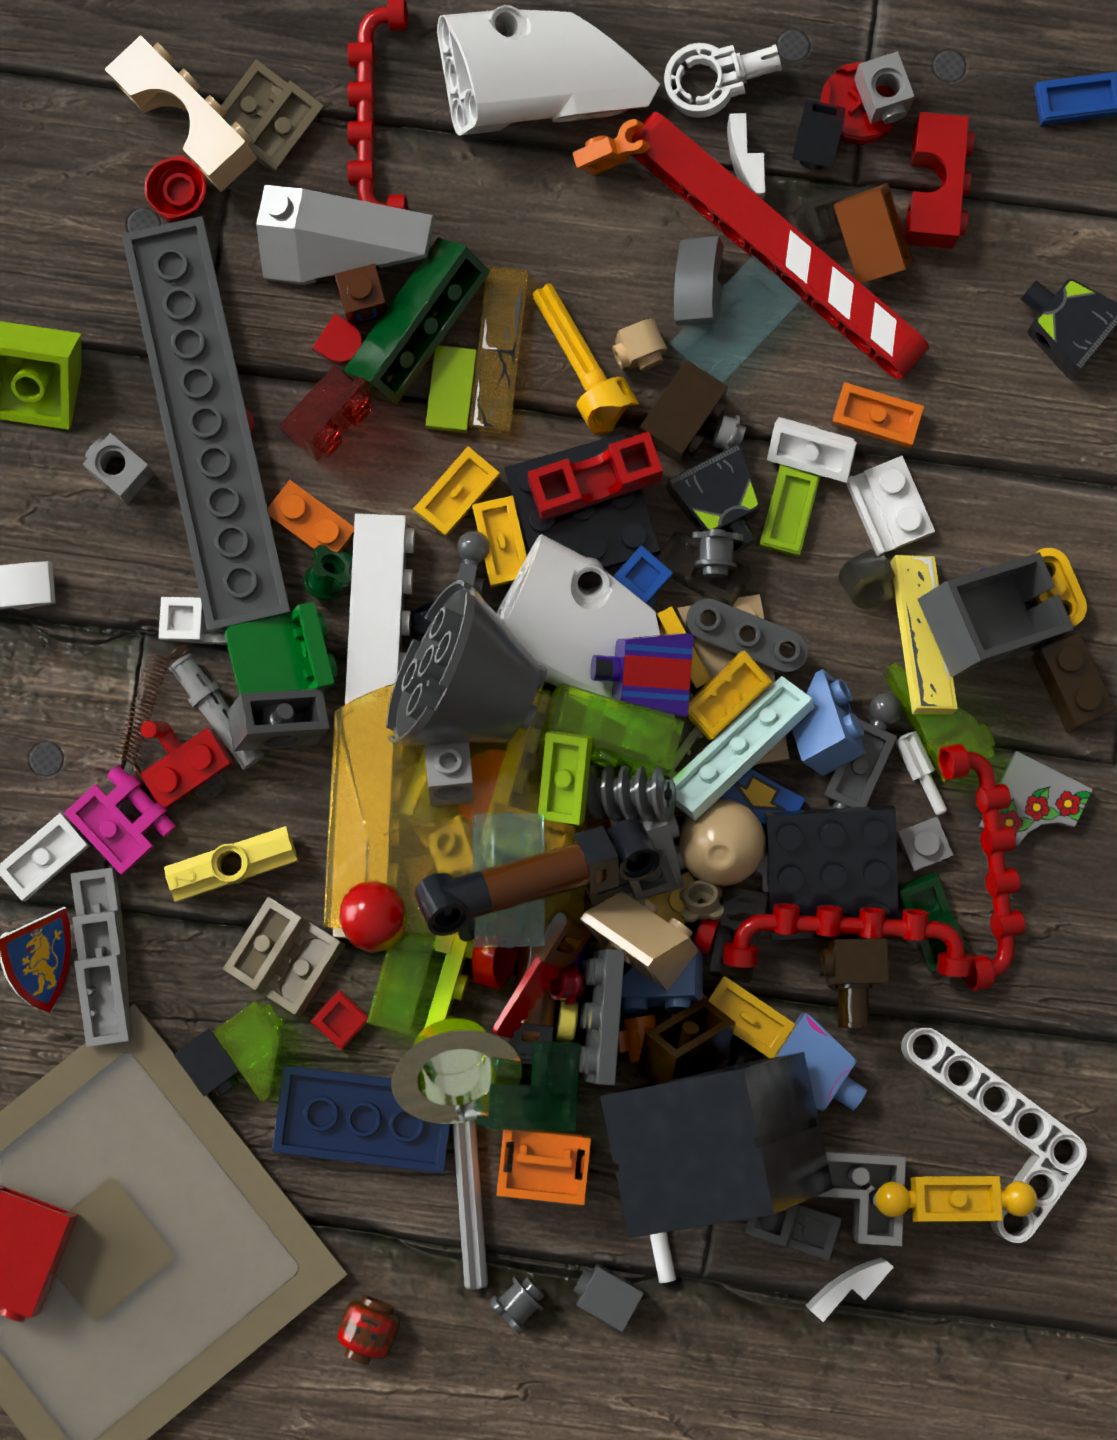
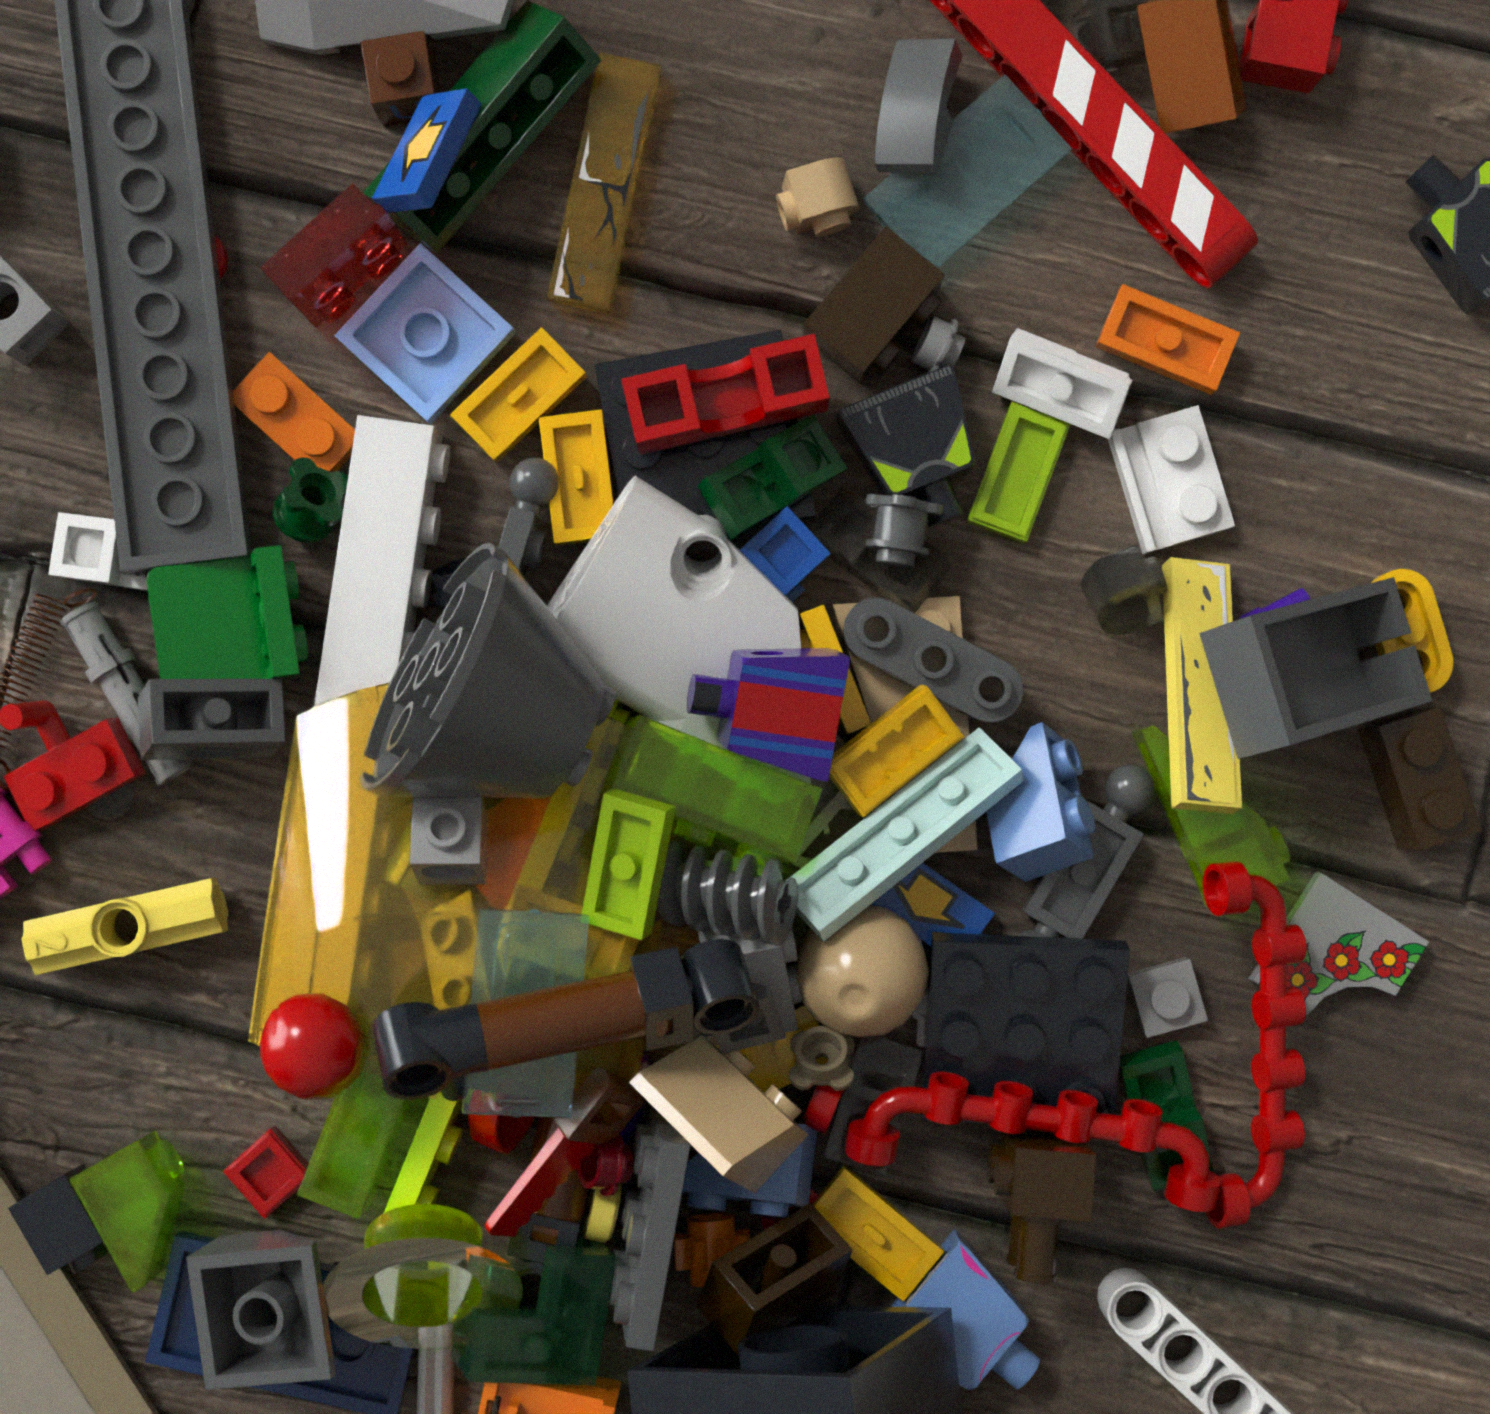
camera: 15 degrees right, 5 degrees up
dark tan slope [223,897,346,1018] -> none
red tile [312,314,362,365] -> none
lime tile [425,345,477,433] -> none
yellow piece [532,283,640,435] -> none
white axle [895,731,947,816] -> none
none -> dark grey slope [186,1230,336,1390]
none -> light blue plate [334,243,516,425]
none -> blue tile [372,88,482,213]
none -> dark green slope [697,414,848,540]

